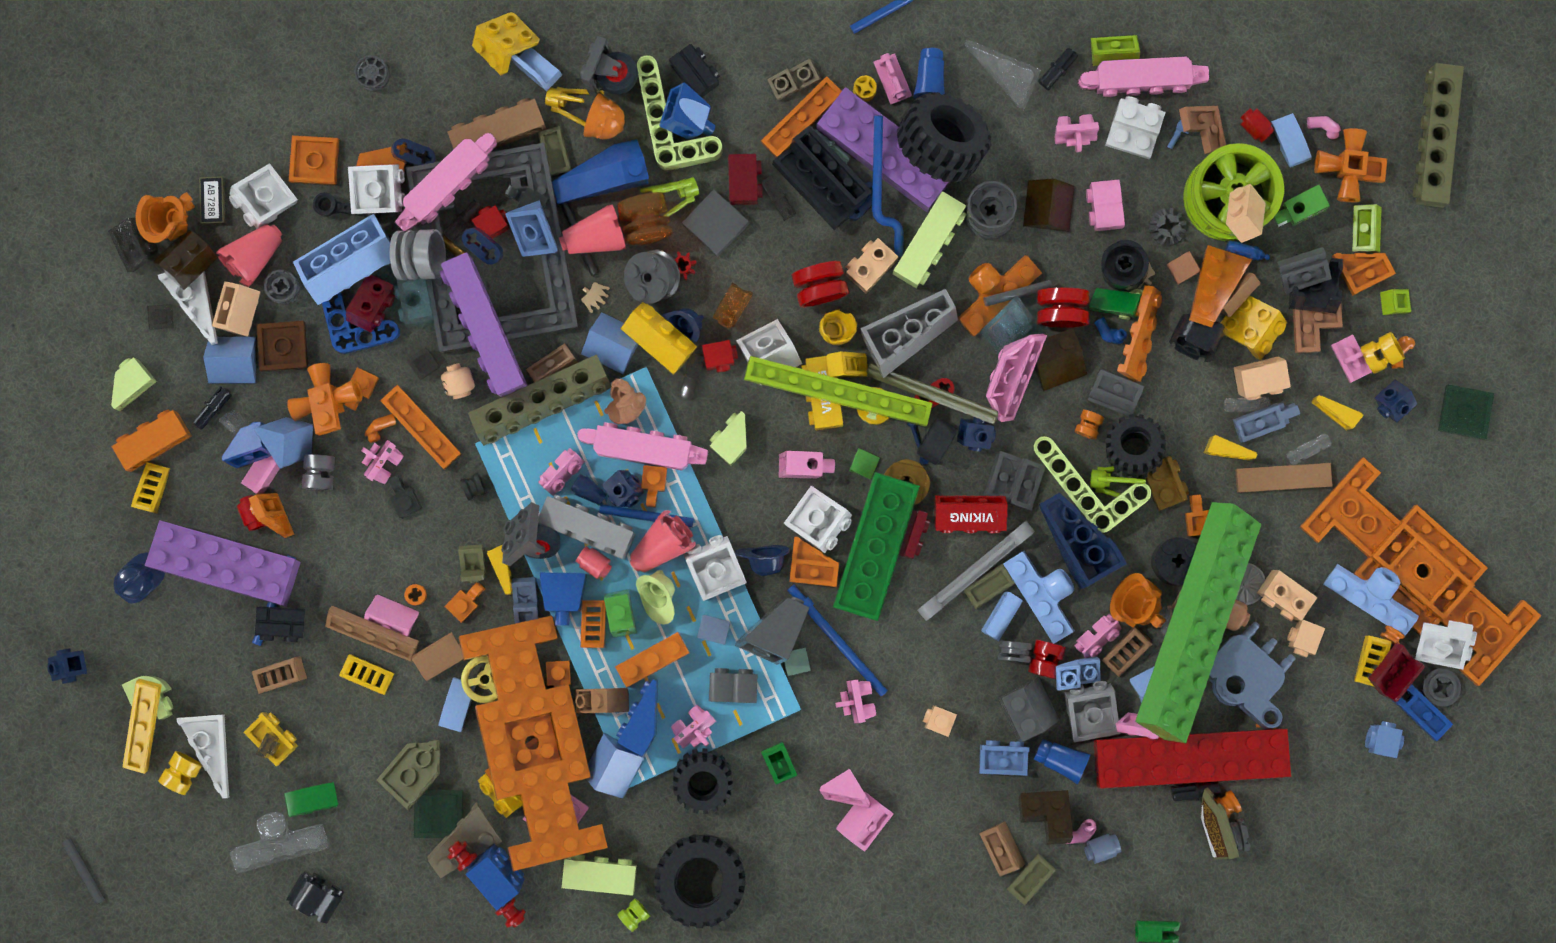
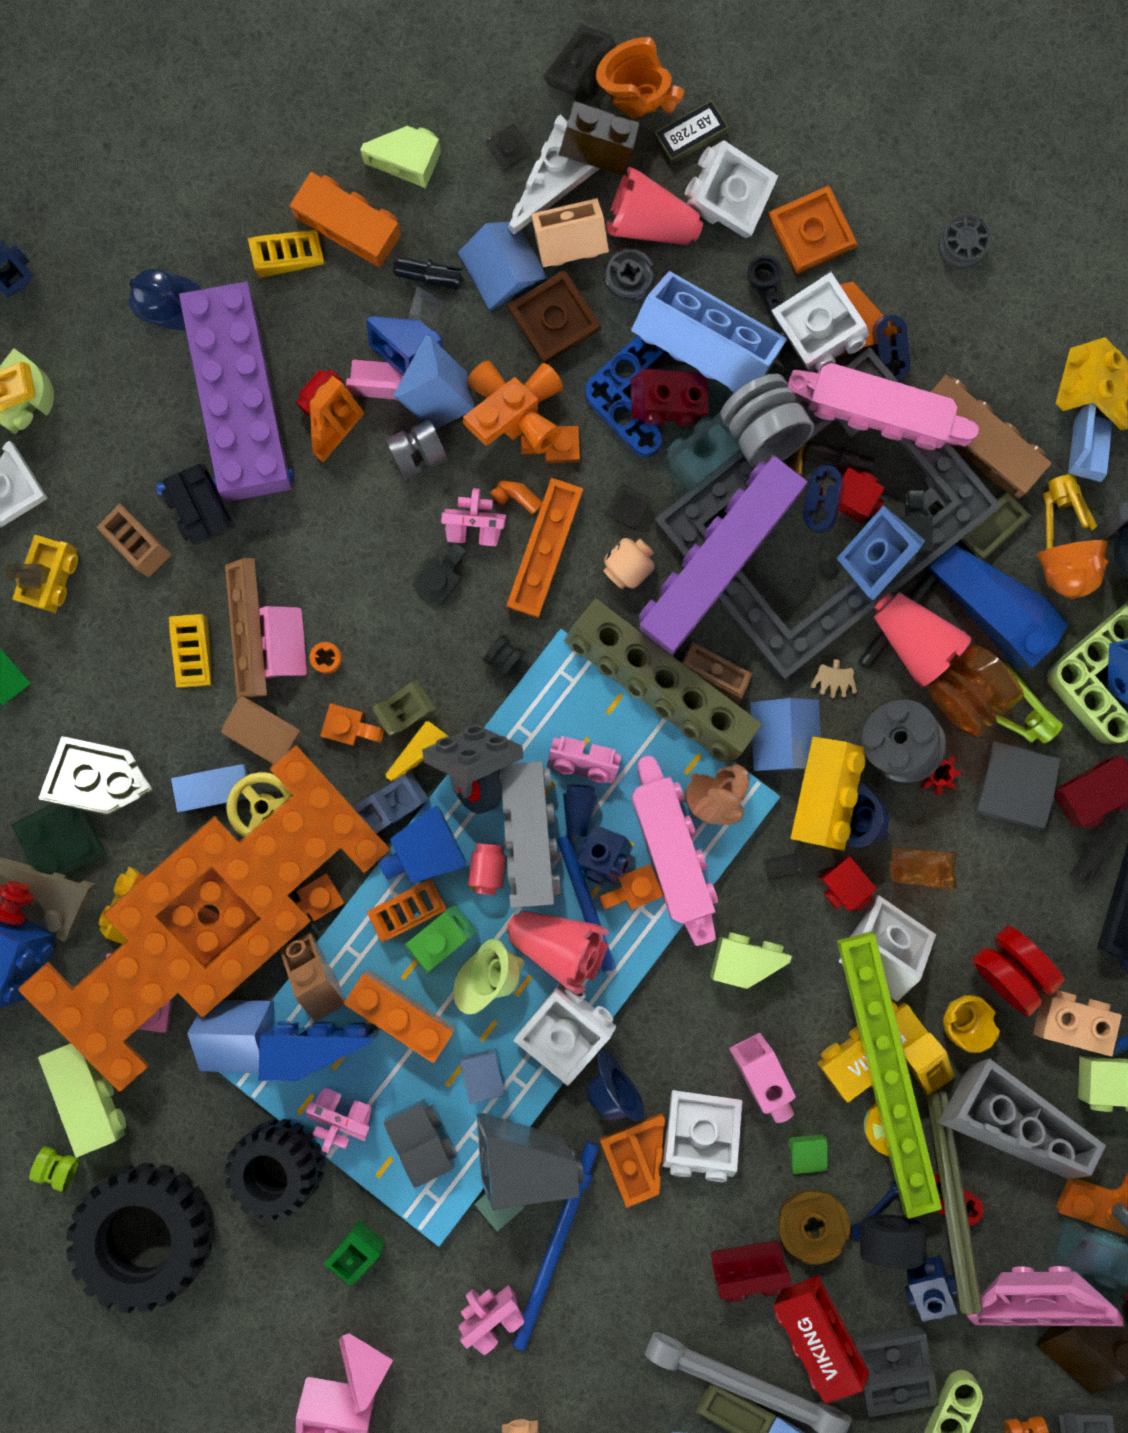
camera: 60 degrees right, 0 degrees up
green tile [833,472,920,621] -> none

